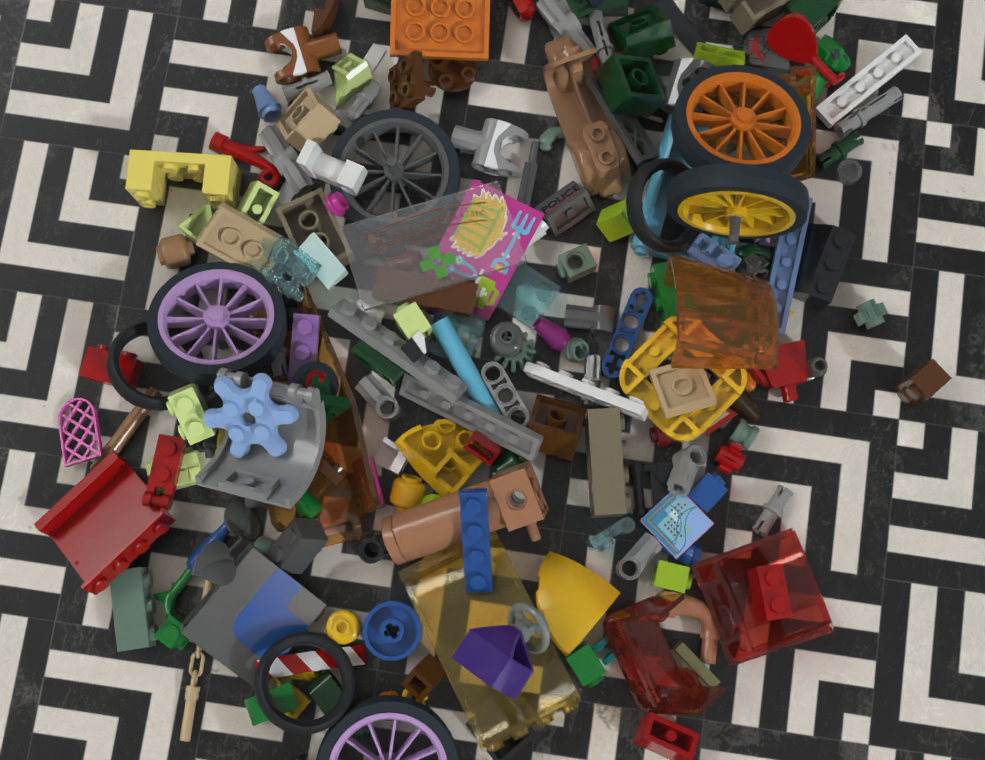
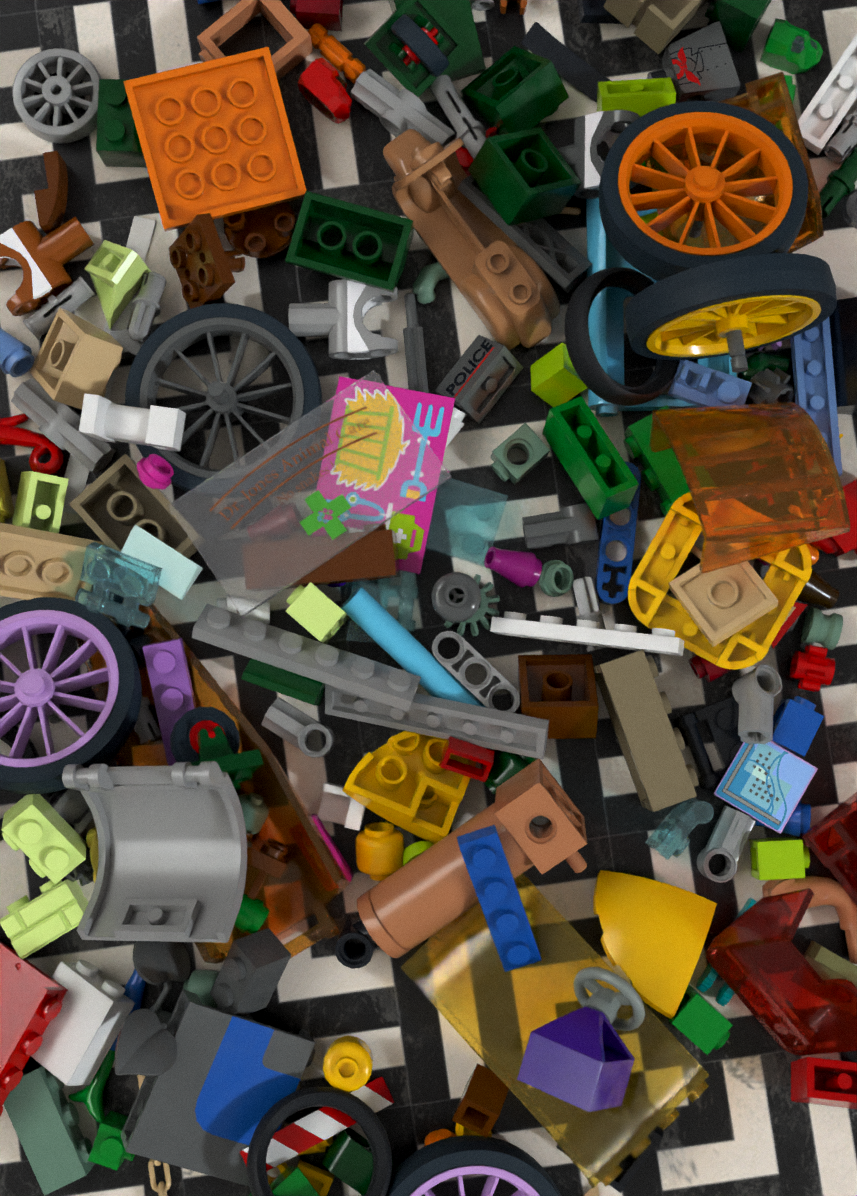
camera: 15 degrees left, 5 degrees up
red plate [142,434,187,511] -> none
light blue plate [203,373,299,458] -> none
blue wheel [363,601,423,661] -> none
black sticker [401,331,433,363] -> none
red piece [767,12,846,89] -> none
none -> white brick [31,960,135,1086]
none -> sand green piece [238,792,269,835]
none -> dark green slope [285,191,414,293]
none -> green brick [542,396,639,520]

